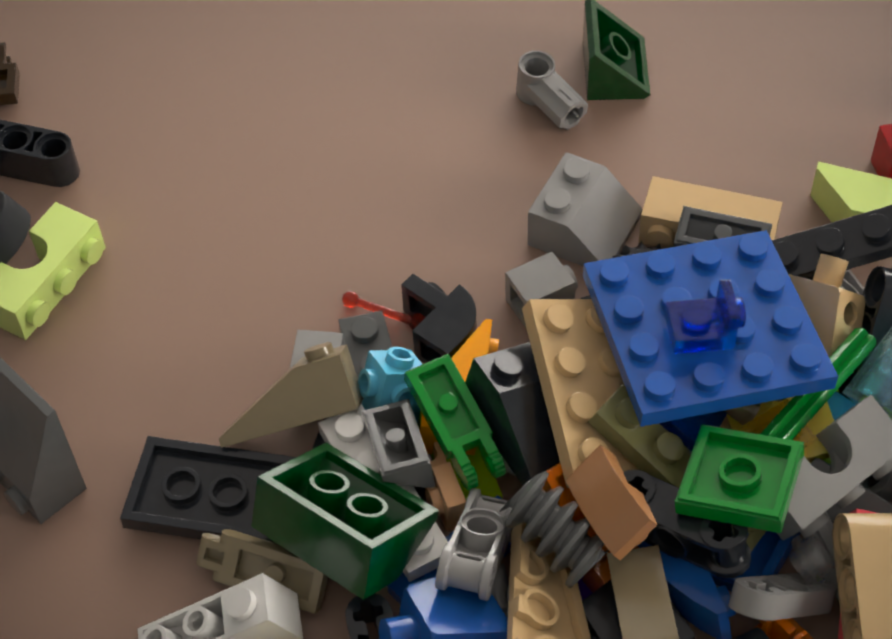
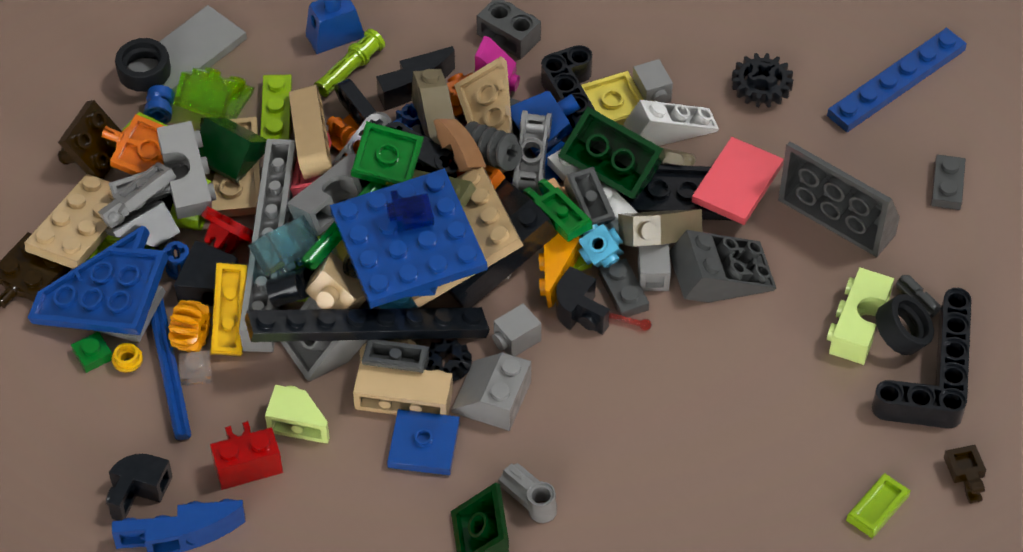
camera: 170 degrees right, 0 degrees up
none -> blue plate [387,409,460,475]
none -> dark grey slope [669,230,776,303]
none -> coral tile [692,137,784,225]
none -> lime tile [846,473,911,539]

